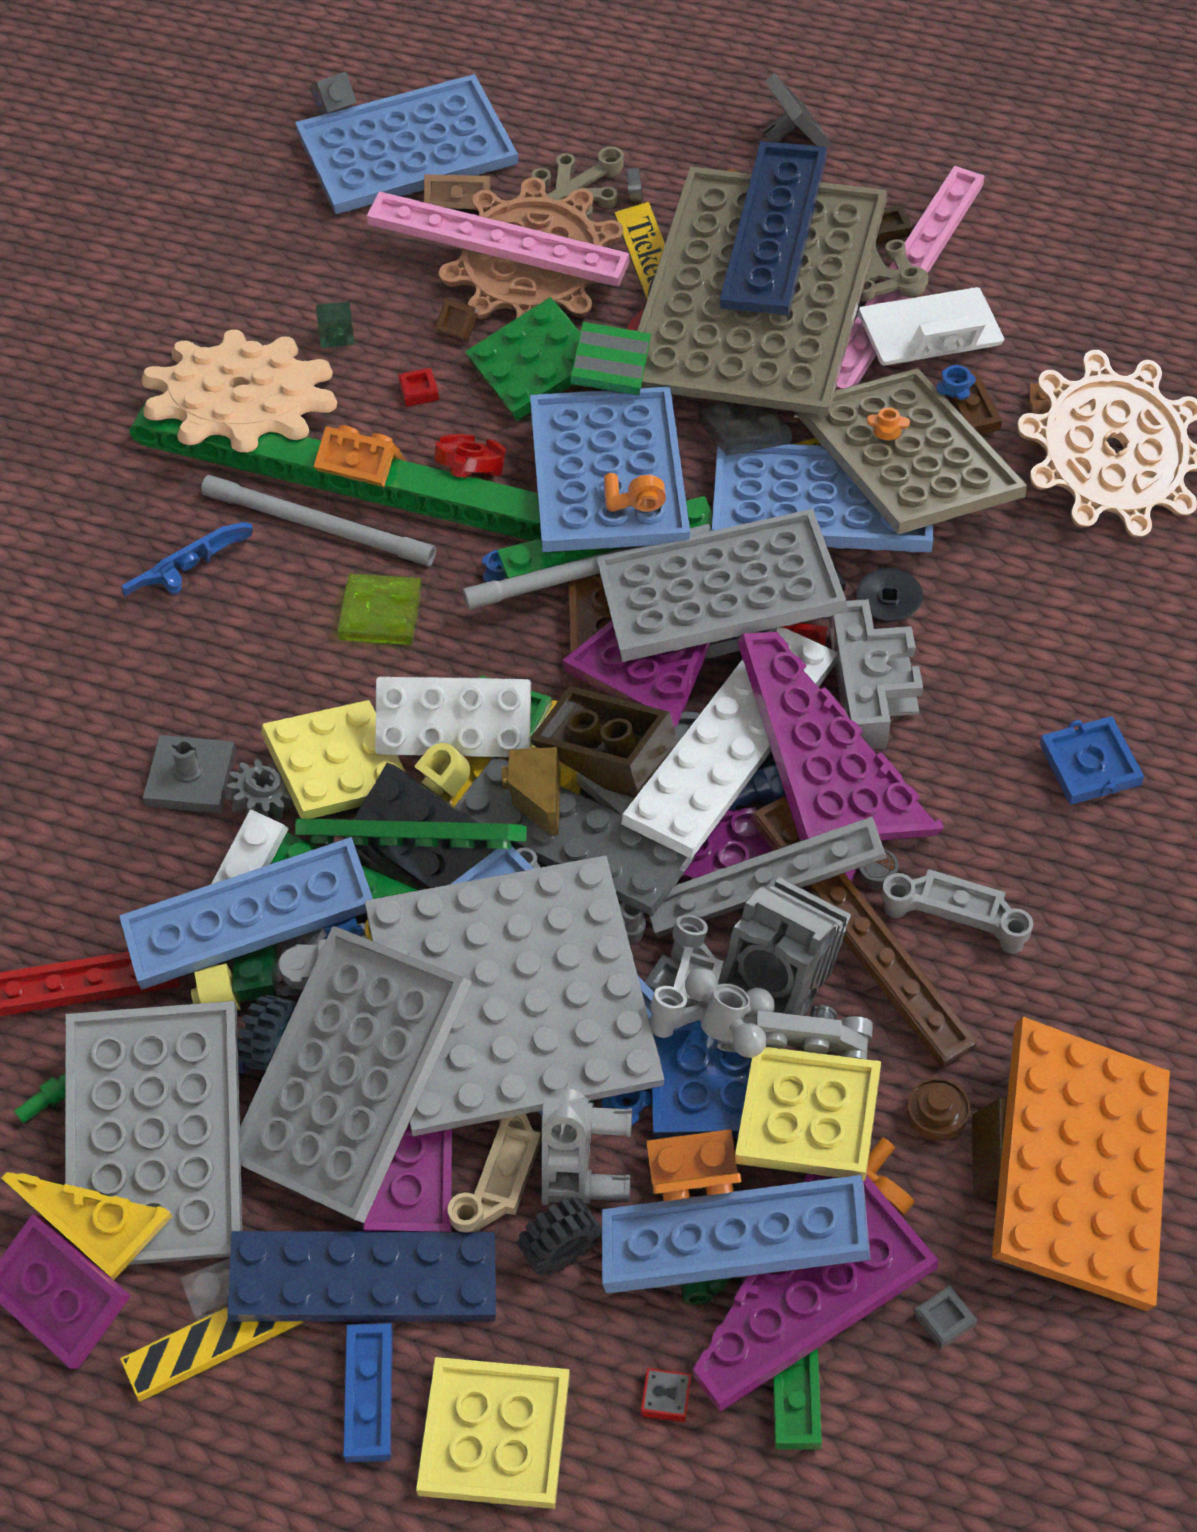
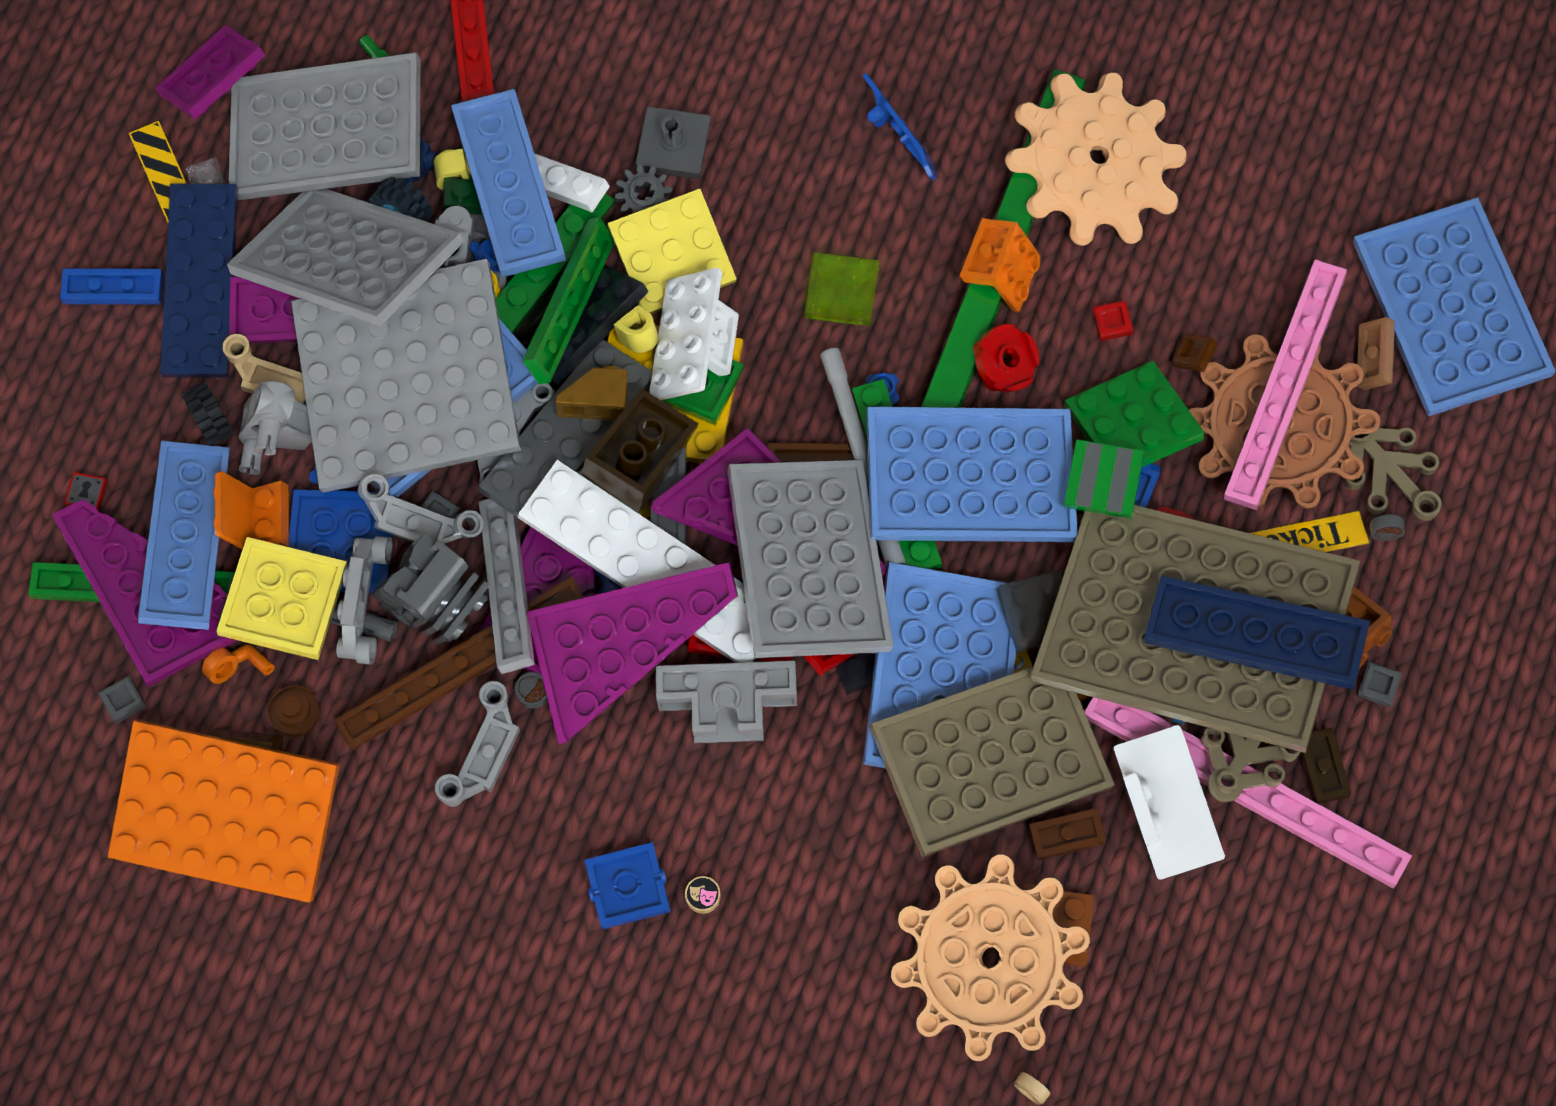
camera: 95 degrees right, 15 degrees up
yellow wing [2,1172,173,1280] -> none
light grey piece [201,475,436,567] -> none
dark grey brick [309,71,357,116] -> none
clear green plate [316,301,355,348] -> none
light yellow plate [416,1357,570,1509] -> none
orange plate [603,473,666,512] -> none
light grey piece [685,968,775,1058] -> none
dark grey tile [763,73,832,148] -> none
black piece [856,568,923,622] -> none
orange plate [867,407,910,440] -> none
blue plate [936,365,976,400] -> none
none -> tile [685,876,721,914]

